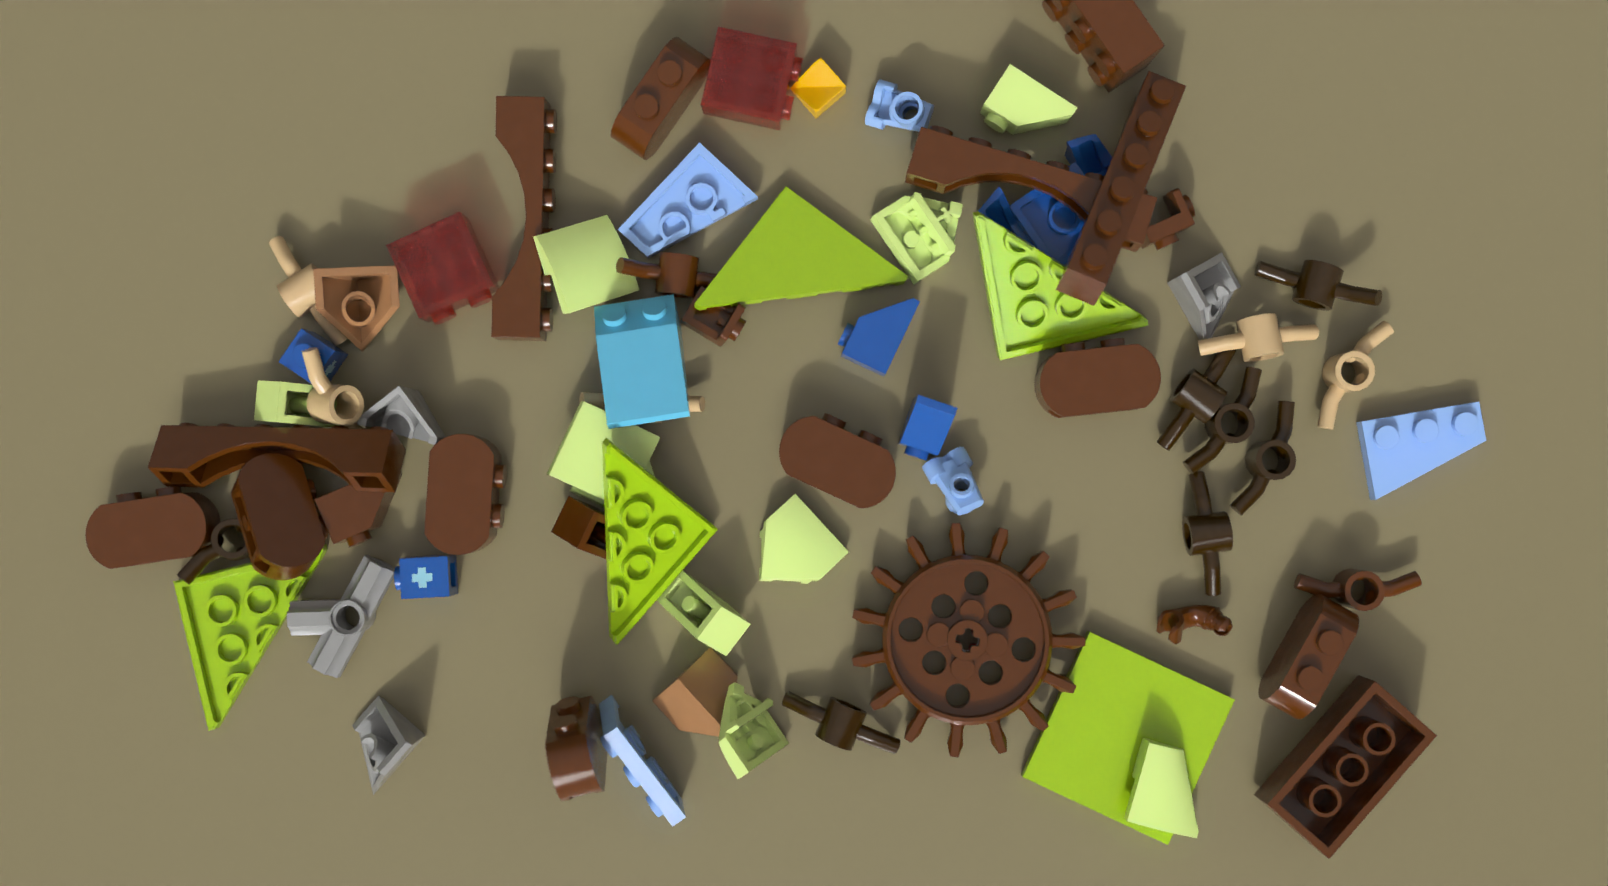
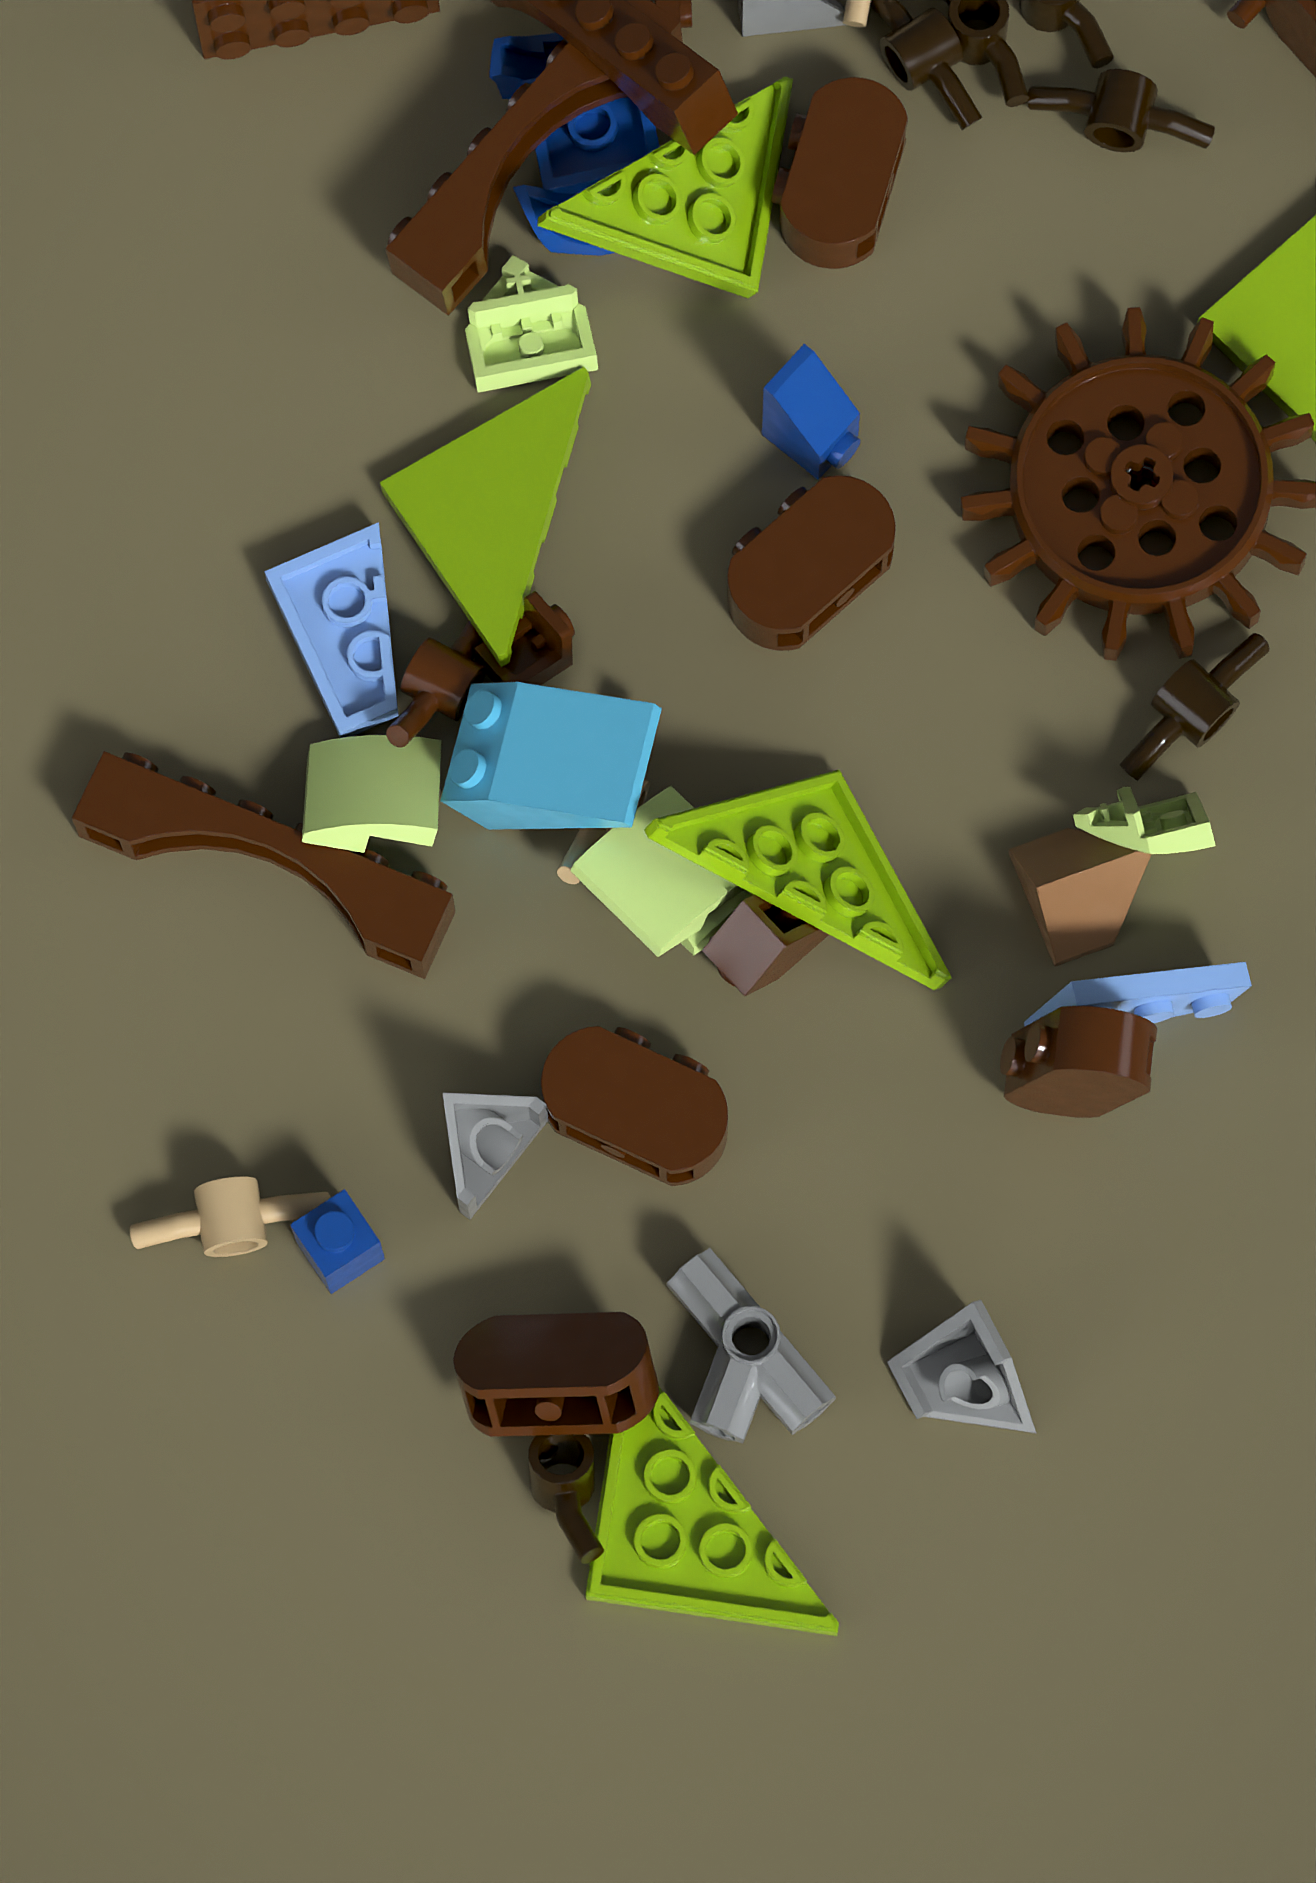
camera: 70 degrees left, 15 degrees down
reddish brown brick [85,486,221,569] -> none
reddish brown arch [148,423,406,492] -> none
yellowish green slope [254,380,340,427] -> none
tan piece [302,347,365,429] -> none
medium nougat slope [313,265,400,352] -> none
reddish brown slope [314,472,402,547] -> none
clear red brick [386,212,500,325] -> none
blue brick [394,554,458,599] -> none
reddish brown brick [610,37,712,160] -> none
yellowish green slope [657,570,750,656] -> none
clear red brick [701,26,803,131] -> none
yellowish green slope [759,494,849,584] -> none
yellow slope [790,57,846,119] -> none
blue slope [838,298,920,377] -> none
light blue plate [865,79,934,132] -> none
light blue plate [922,447,984,516] -> none
yellowish green slope [980,64,1077,135] -> none
reddish brown piece [1156,605,1233,644] -> none

